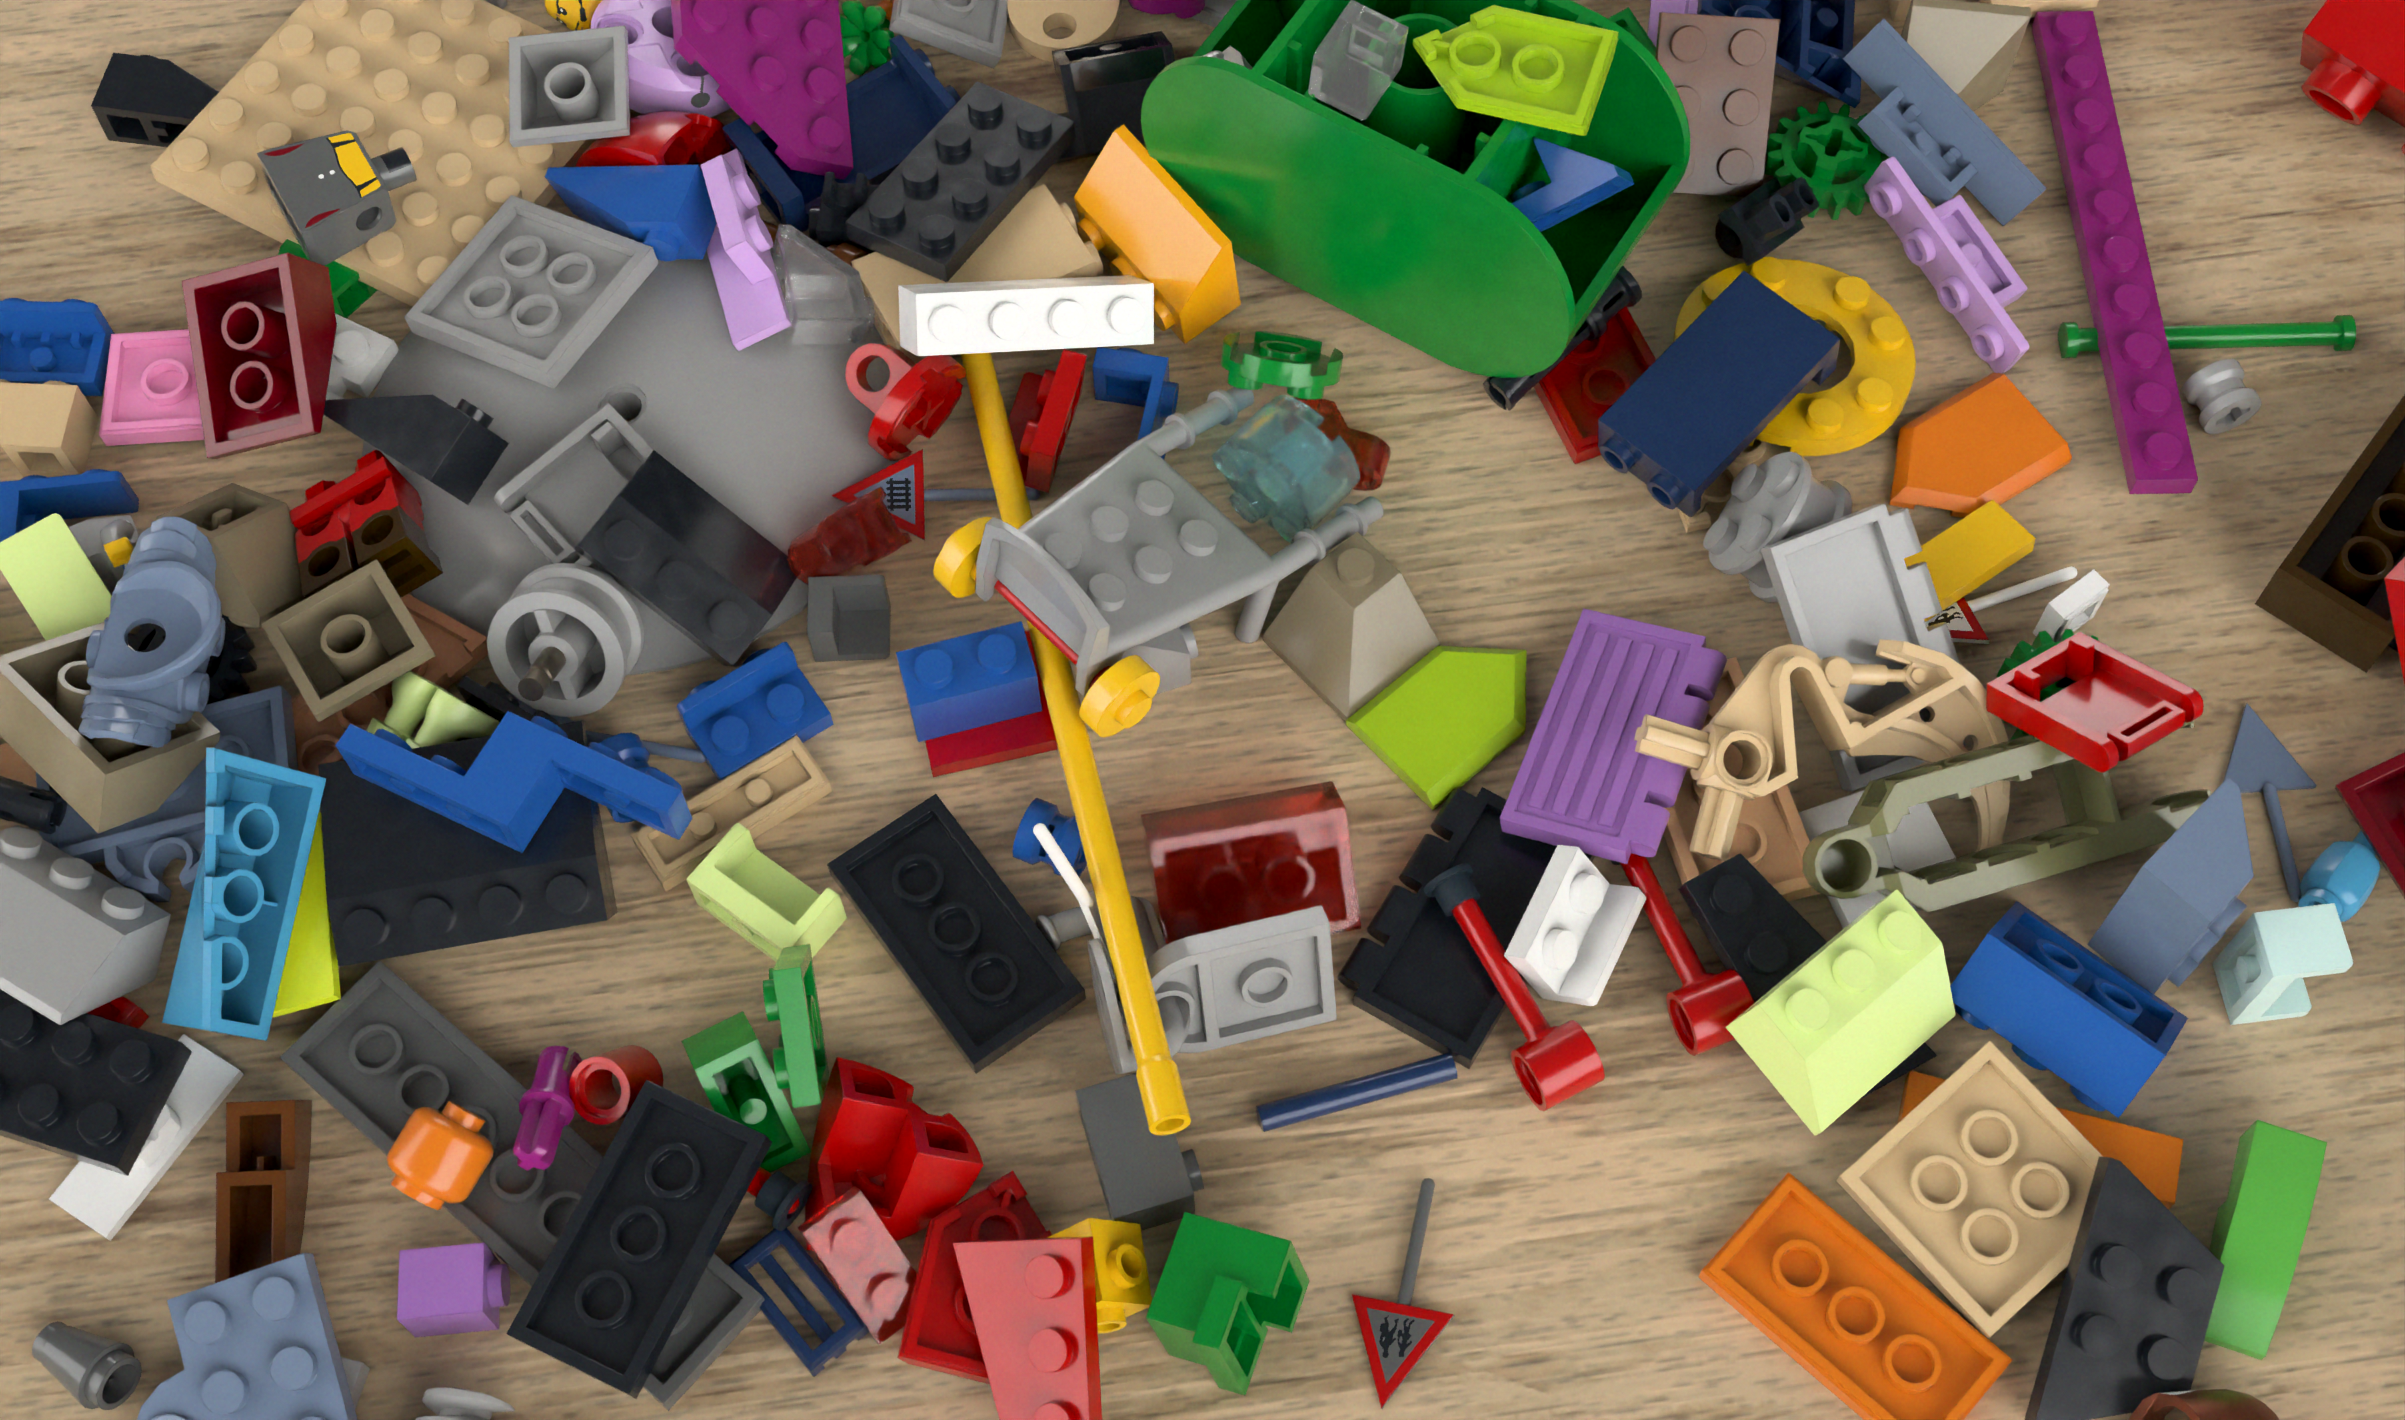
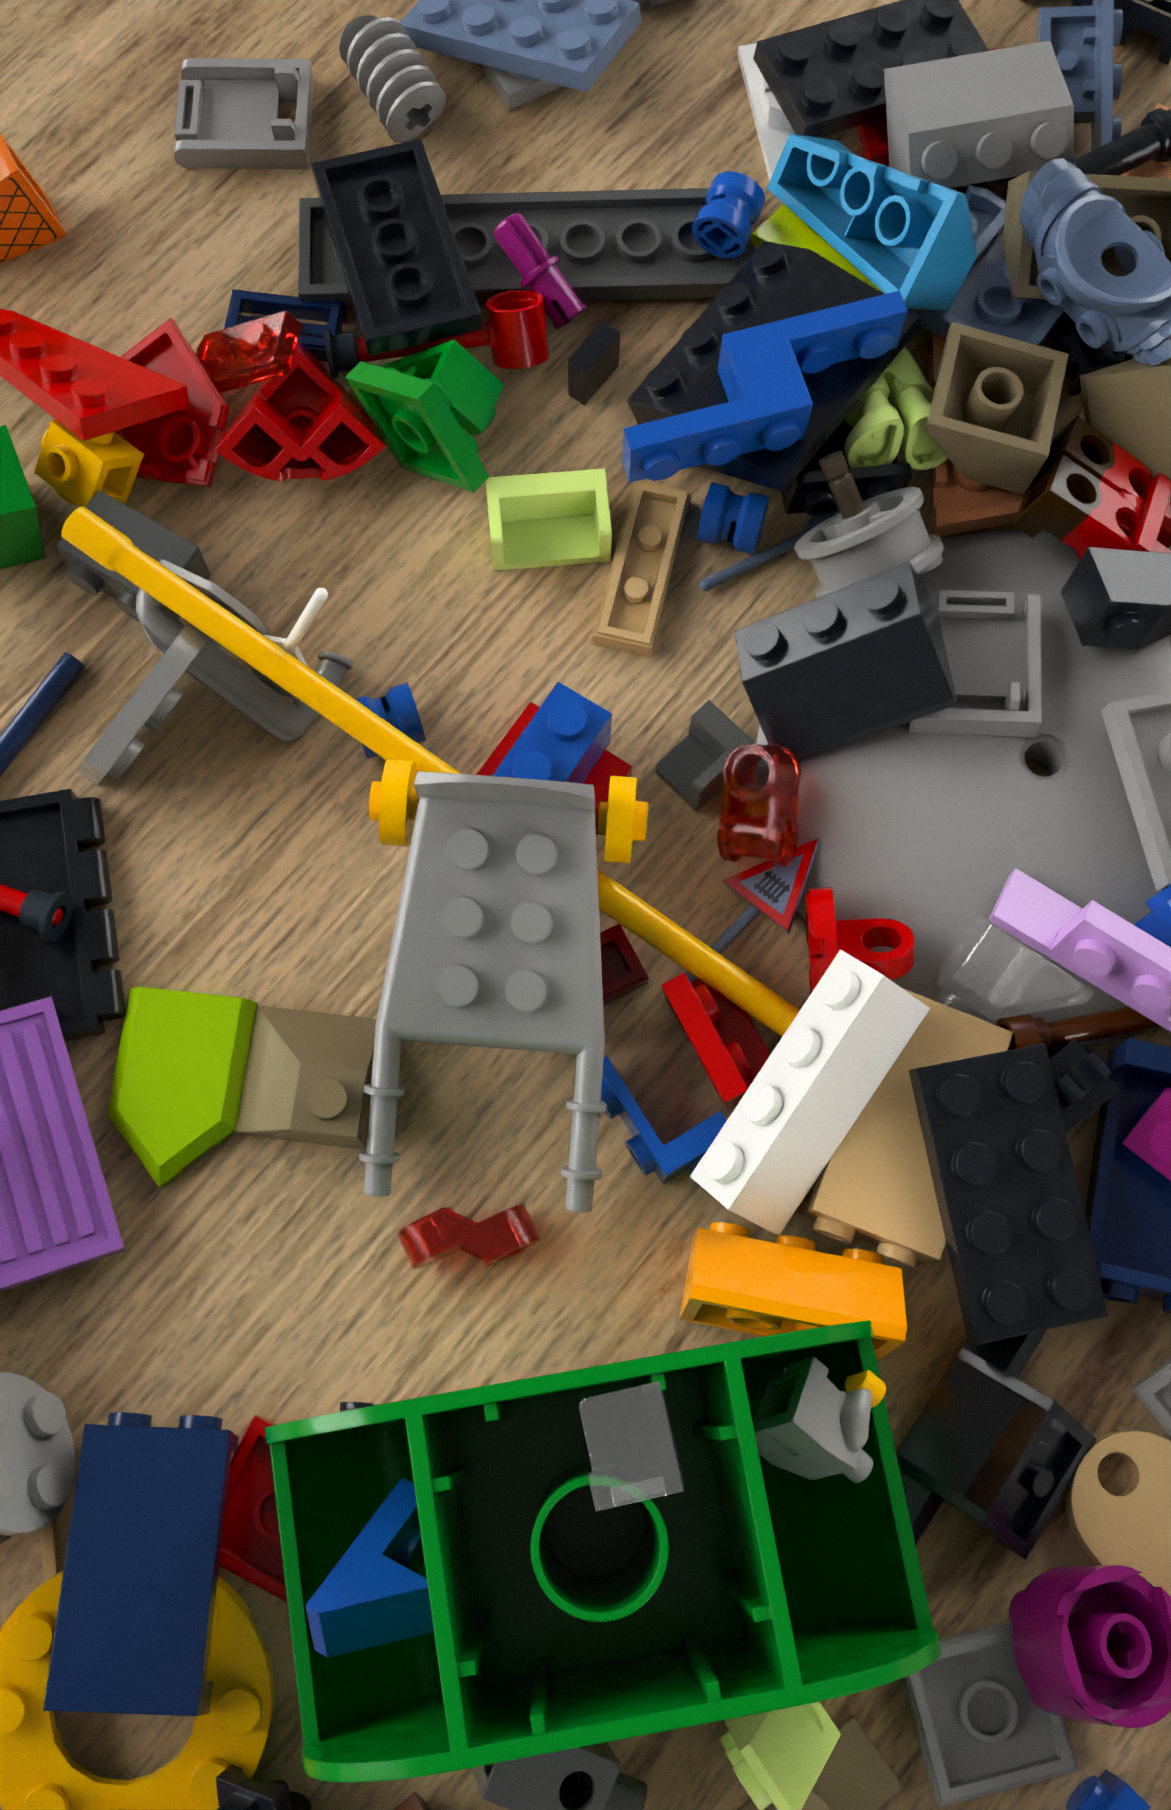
camera: 135 degrees right, 10 degrees up
reddish brown slope [215,1100,312,1283] -> none
orange head [386,1101,494,1210] -> none
medium lavender brick [397,1242,510,1337] -> none
blue bracket [677,642,834,781] -> none
black plate [827,794,1086,1074] -> none
clear red slope [1141,781,1362,944] -> none
clear light blue brick [1212,395,1360,543] -> none
green plate [1220,331,1343,400] -> none
lime tile [1413,5,1619,136] -> none
none -> black tile [568,322,620,406]
none -> blue wheel [692,171,765,258]

